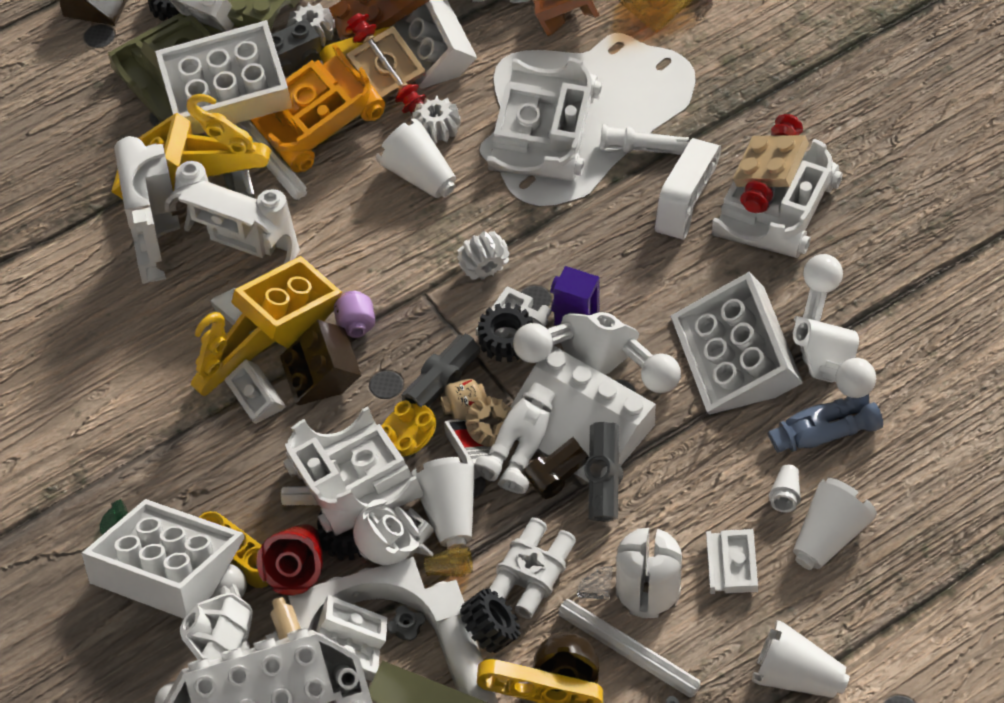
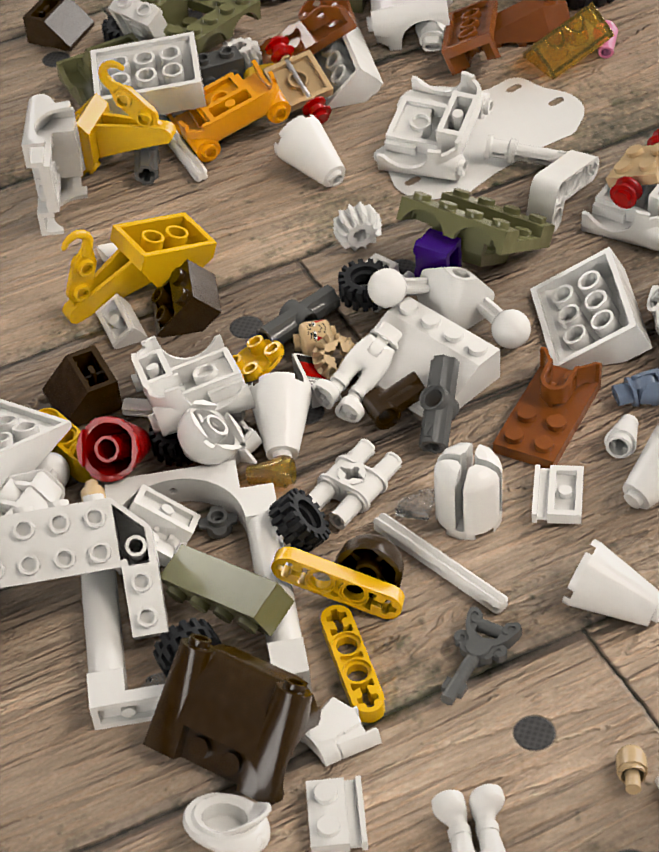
camera: 10 degrees right, 10 degrees down
white piece [165,161,300,264] -> none
lavender head [334,291,375,338] -> none
white gear [411,96,461,145] -> none
none -> dark brown slope [42,345,122,426]
none -> olive piece [396,188,555,267]
none -> dark orange plate [493,347,602,468]

